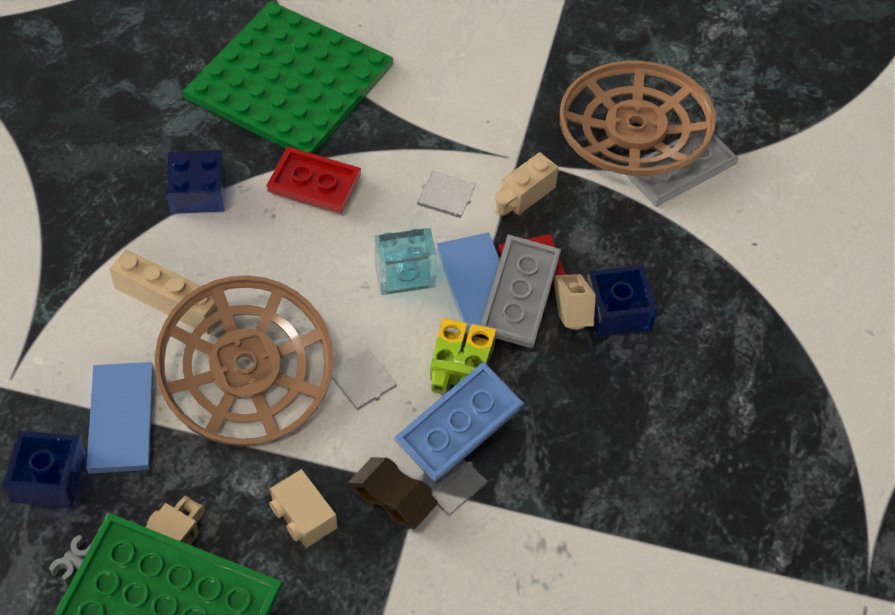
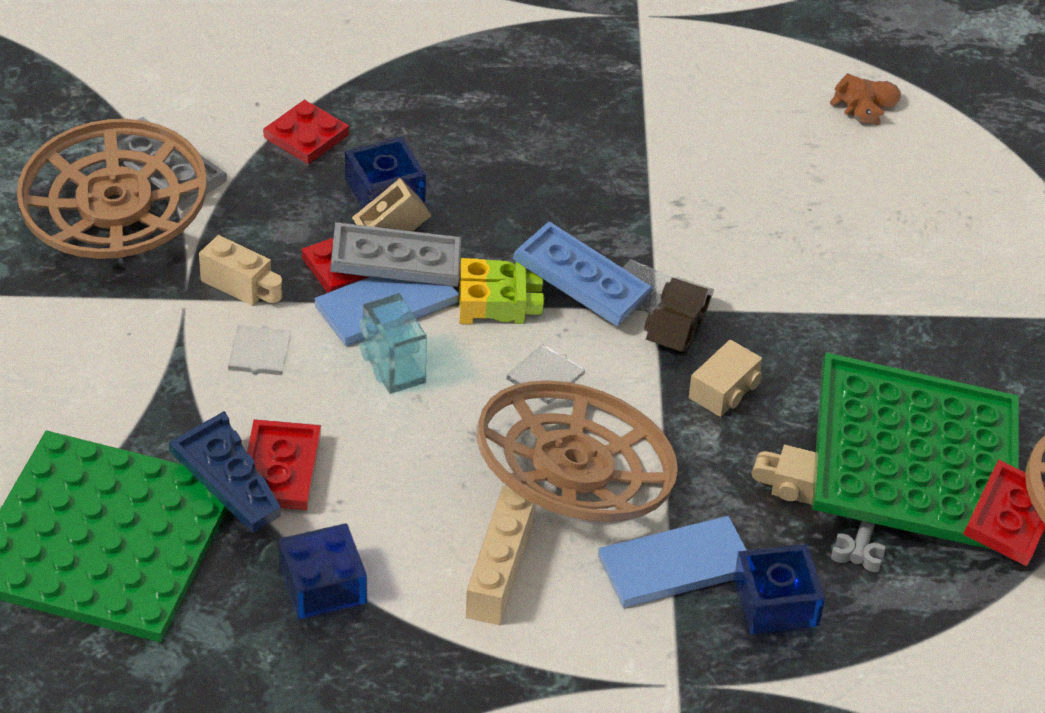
camera: 105 degrees left, 10 degrees down
none -> dark blue wing [169,411,281,533]
none -> red plate [263,99,349,164]

